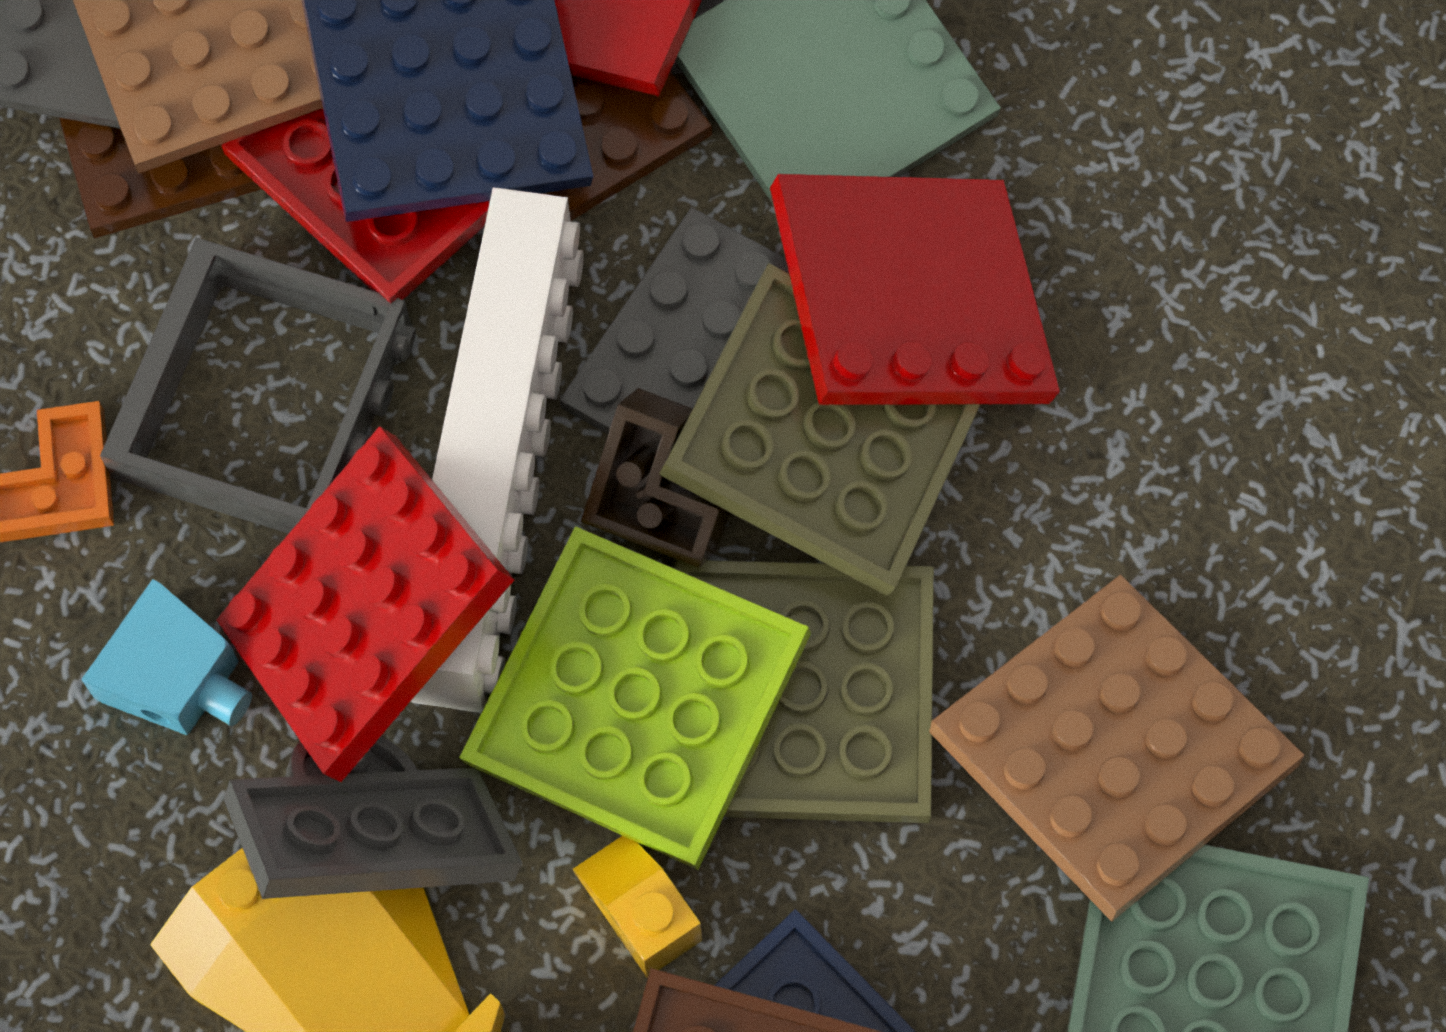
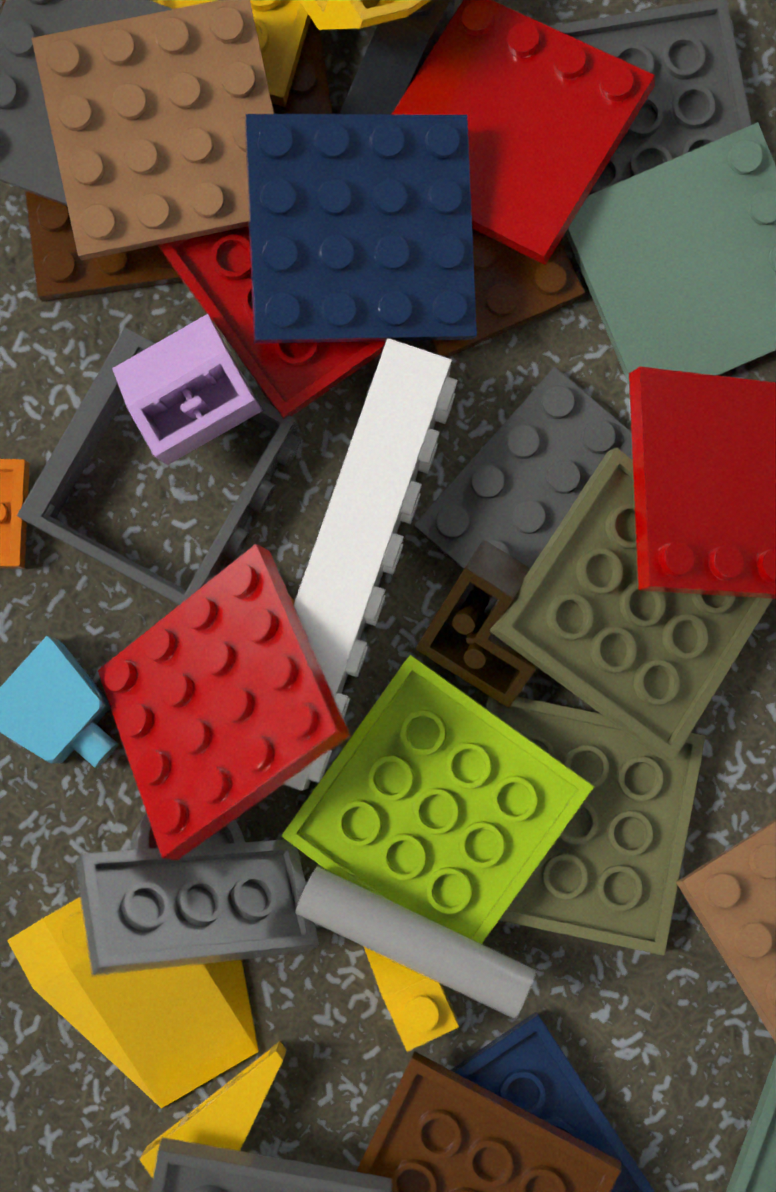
camera: 10 degrees right, 15 degrees up
none -> lavender slope [112,314,263,465]
none -> light grey piece [295,866,537,1019]

